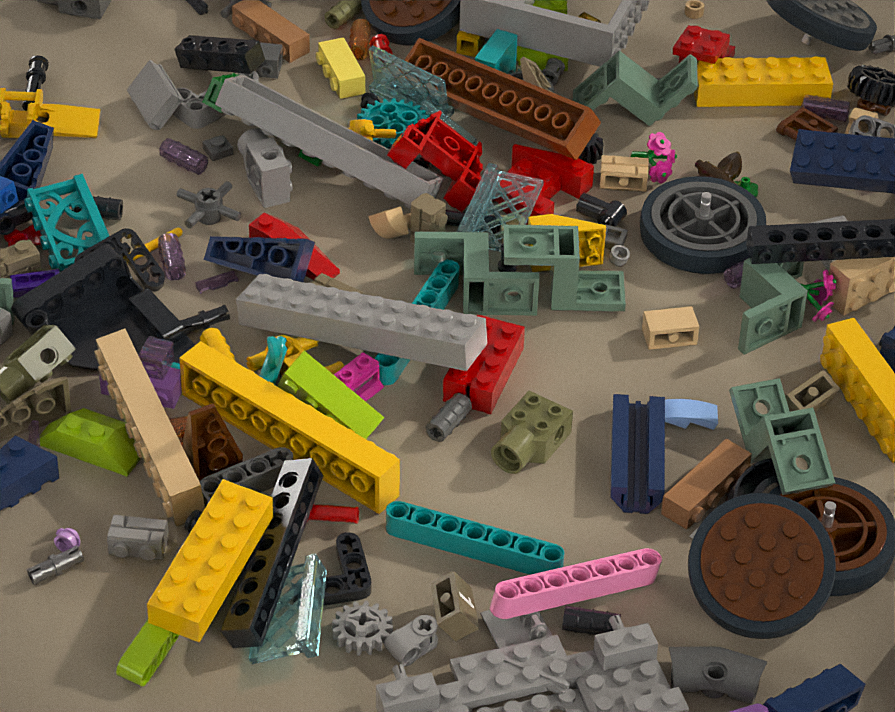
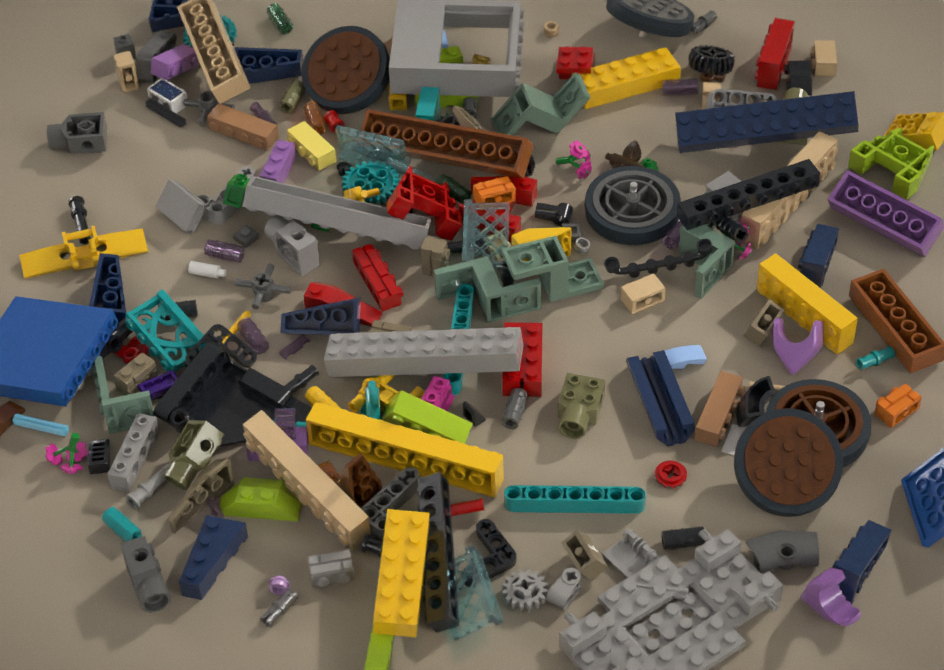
camera: 15 degrees left, 5 degrees up
black brick [174,35,265,74] -> none
dark grey brick [256,42,283,79] -> none
tan brick [368,206,411,239] -> none
bright pink beam [490,548,662,619] -> none
tan brick [600,155,649,192] -> none
sand green bracket [729,378,835,495] -> none
reddish brown plate [776,107,838,141] -> none
none -> white cylinder [188,261,227,279]
none -> pin [250,102,278,126]
none -> medium lavender brick [259,140,296,183]
none -> red brick [352,243,403,312]
none -> axle [435,173,472,204]
none -> black slope [463,401,486,427]
none -> orange brick [473,176,516,210]
none -> black bar [604,238,713,278]
none -> red gear [655,460,687,489]
none -> black axle [715,217,748,243]
none -> medium lavender animal [773,318,824,375]

